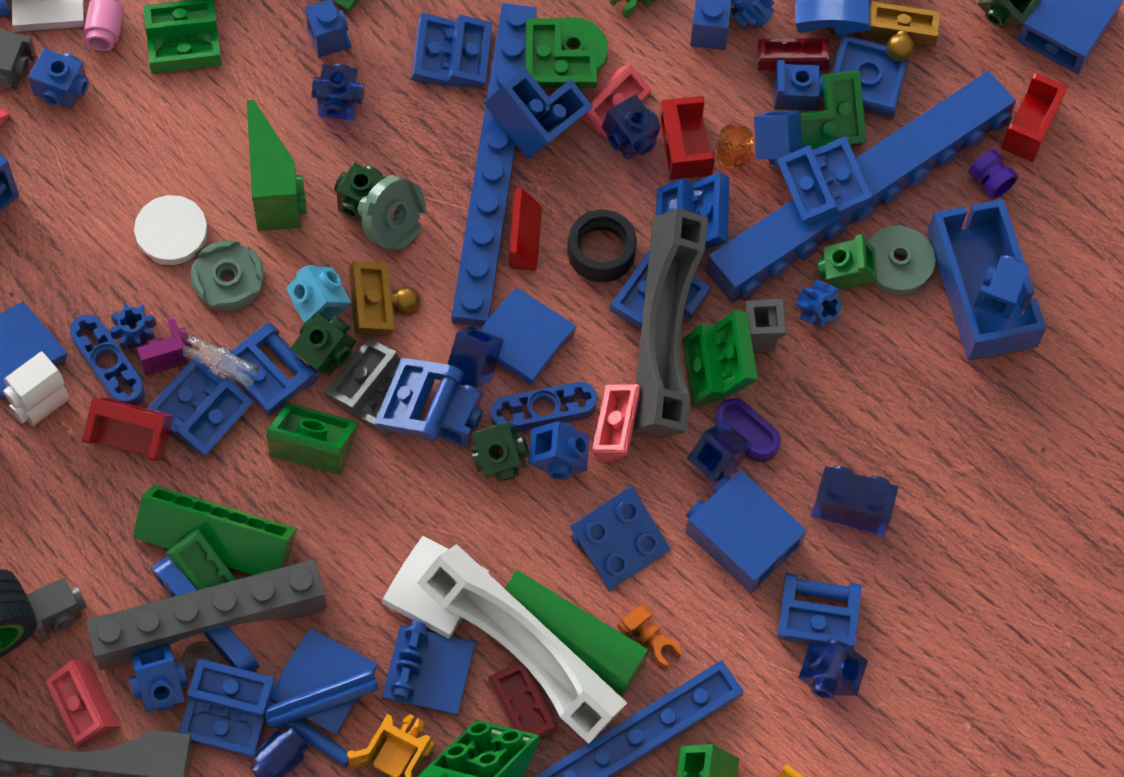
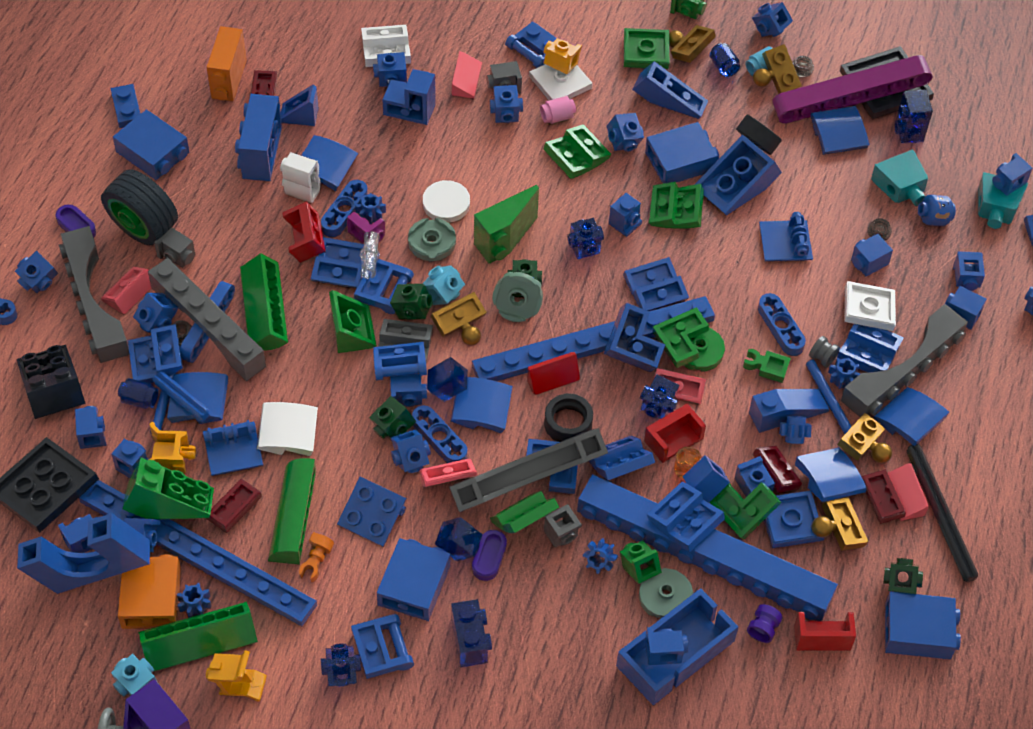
camera: 65 degrees right, 10 degrees down
green plate [166,529,236,590] -> none
white arch [417,544,627,744] -> none

